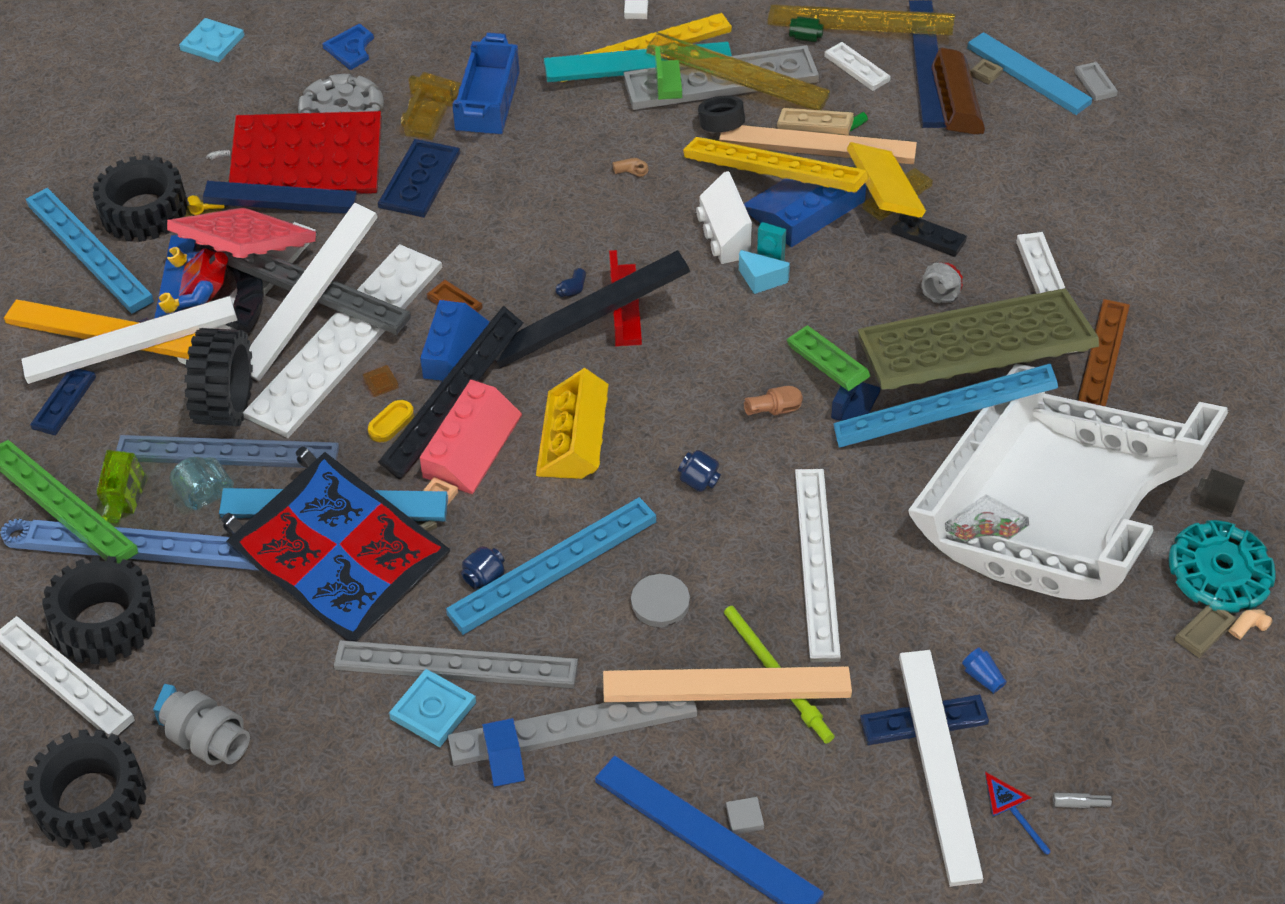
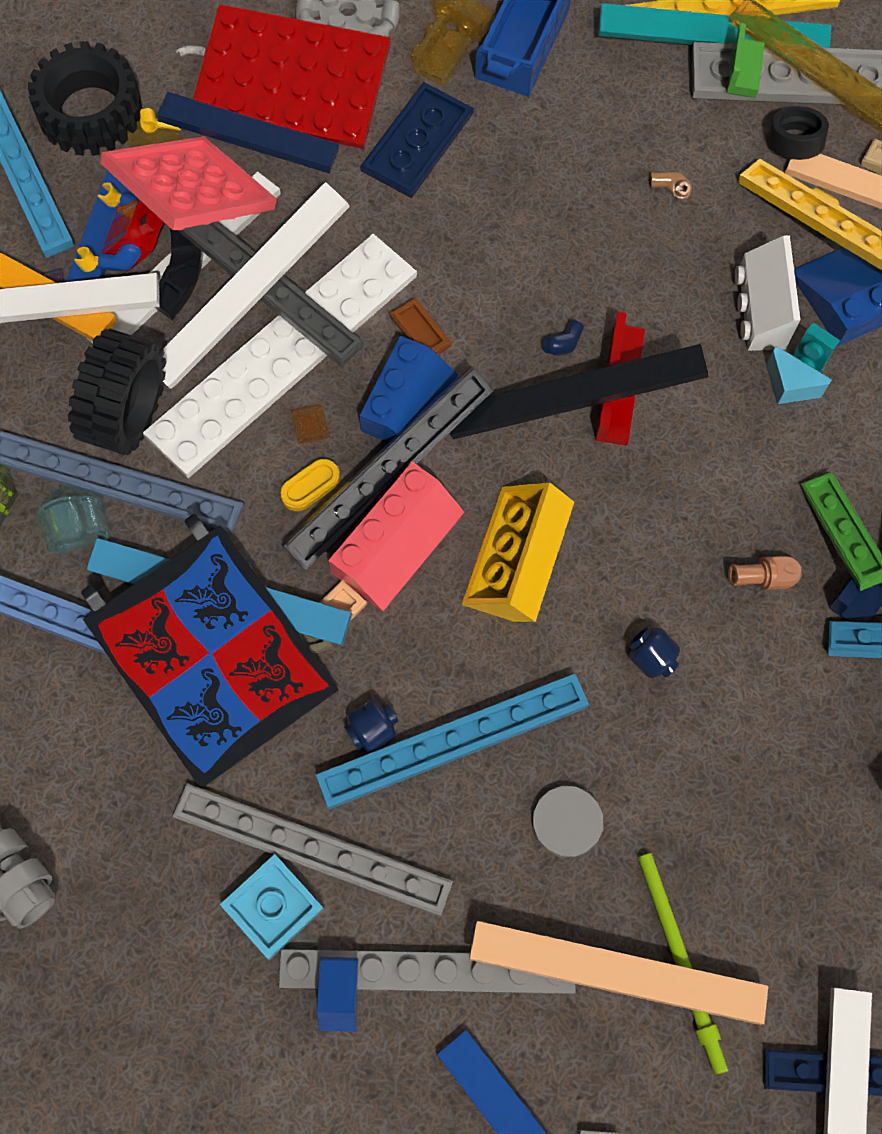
camera: 10 degrees right, 20 degrees up
white tile [795,469,841,662] -> none

